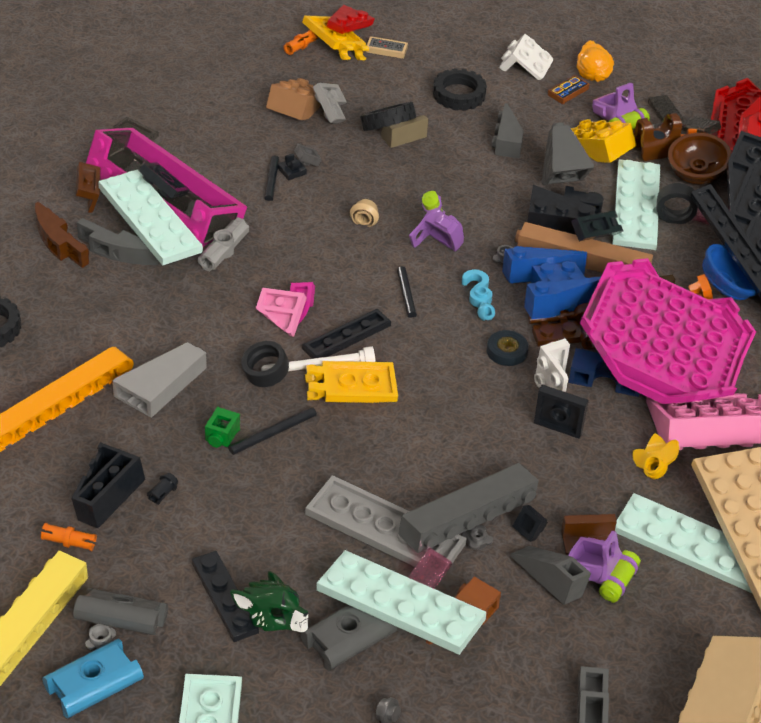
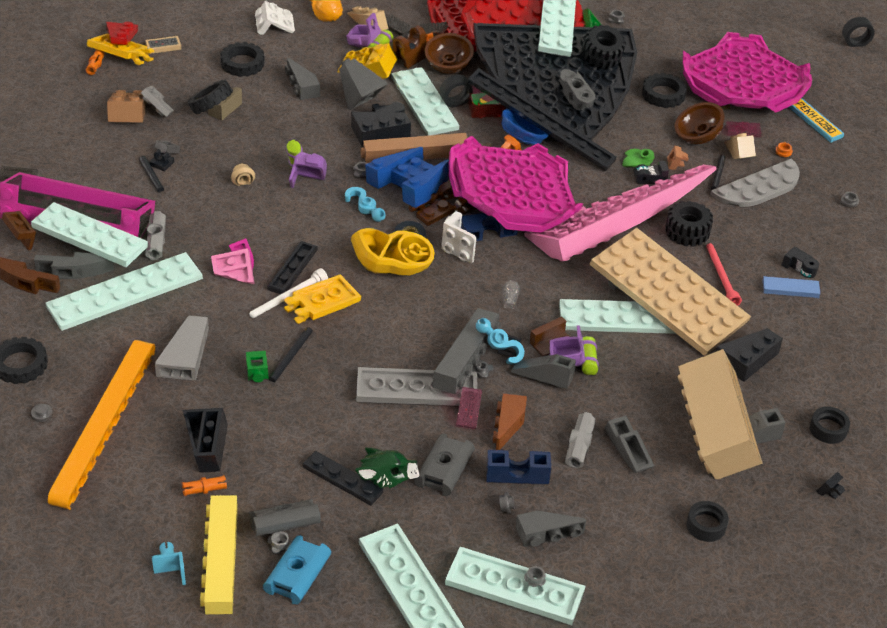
camera: 30 degrees left, 0 degrees up
black plate [138,162,190,198] -> none
black pin [147,473,178,505] -> none
black tyre [241,340,289,387] -> none
light aqua plate [317,550,486,655] -> none
black bar [397,266,417,318] -> none
black plate [534,385,589,439] -> none
tile [548,75,590,104] -> none
black plate [571,211,623,242] -> none
yellow plate [633,433,679,479] -> none
none -> light aqua plate [46,252,203,331]
none -> tan slope [347,6,388,31]
none -> yellow piece [351,228,435,275]
none -> clear red brick [468,93,506,118]
none -> medium azure piece [476,318,525,365]
none -> dark blue arch [486,450,551,484]
none -> clear cone [502,281,521,309]
none -> light grey piece [565,412,596,468]

